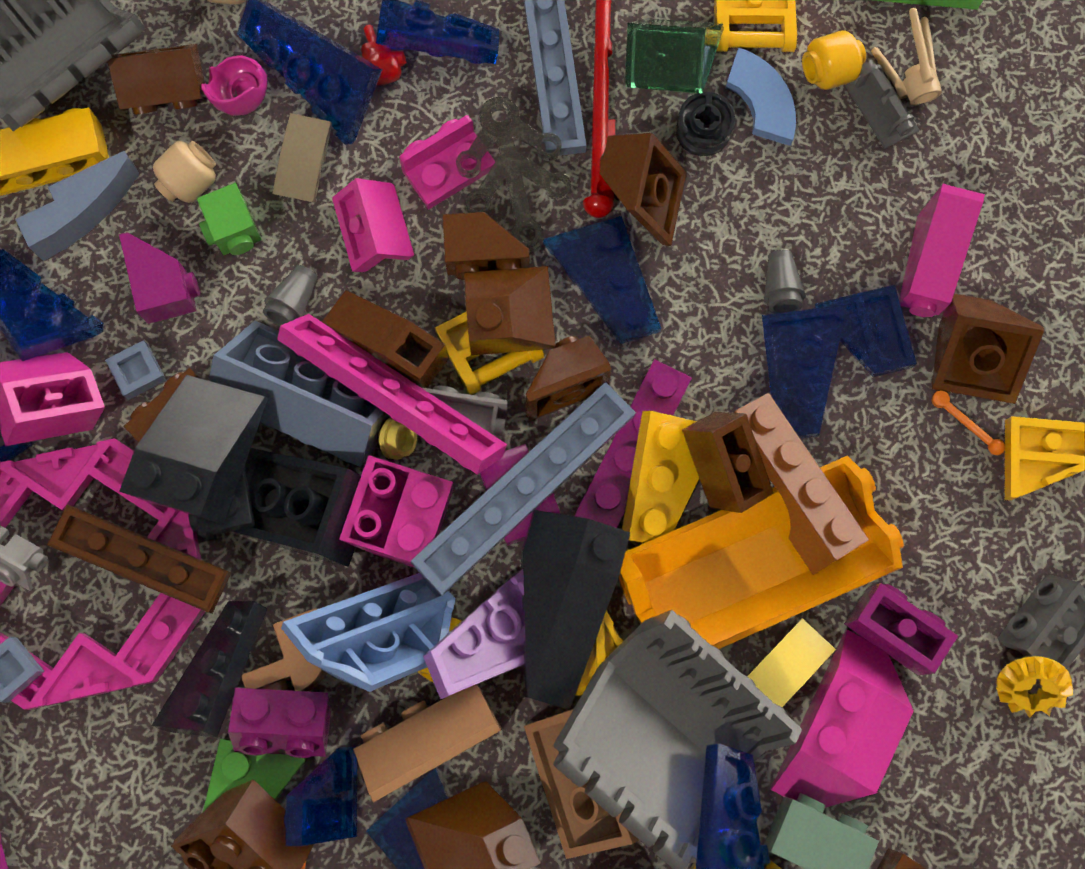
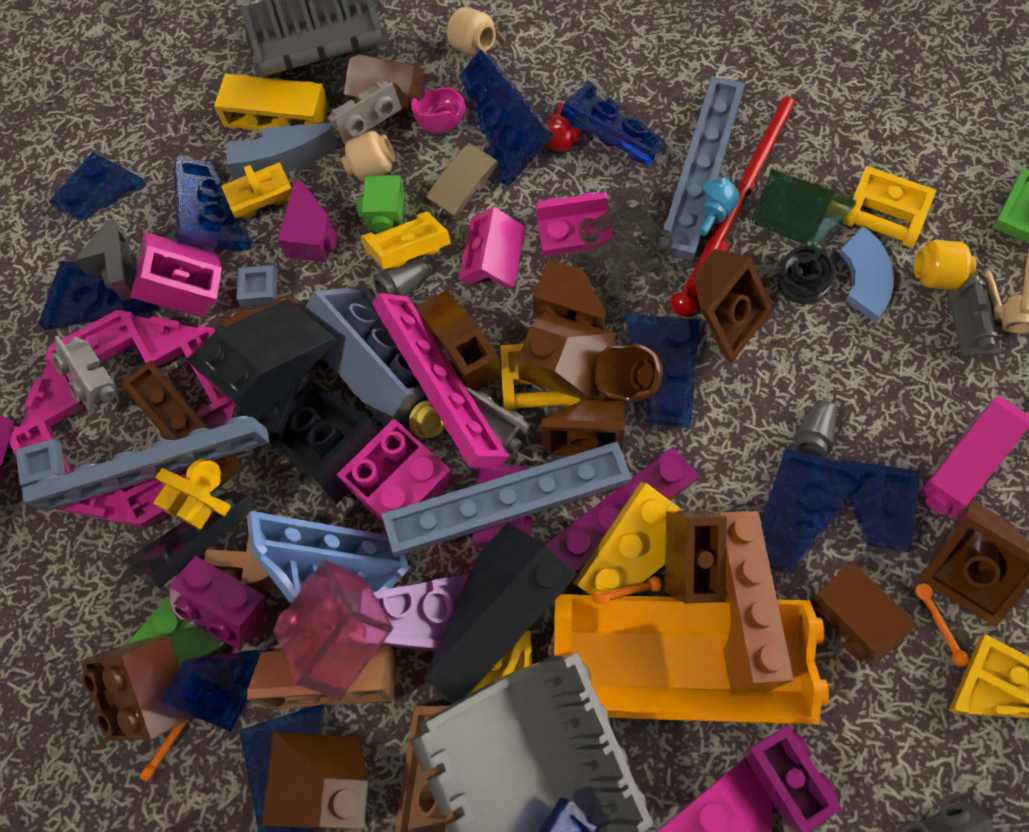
camera: 35 degrees right, 10 degrees down
light yellow slope [747,618,836,707] -> none
none -> sand blue plate [22,416,270,512]
none -> yellow hips [153,458,231,530]
none -> yellow hips [221,162,292,219]
none -> clear pink brick [273,560,394,700]
none -> light grey hinge [327,81,402,144]
none -> yellow plate [361,211,451,269]
none -> orange hinge [593,576,663,604]
none -> reddish brown hair [594,343,663,403]
none -> dark azure piece [699,177,740,236]
none -> reddish brown brick [810,561,917,666]

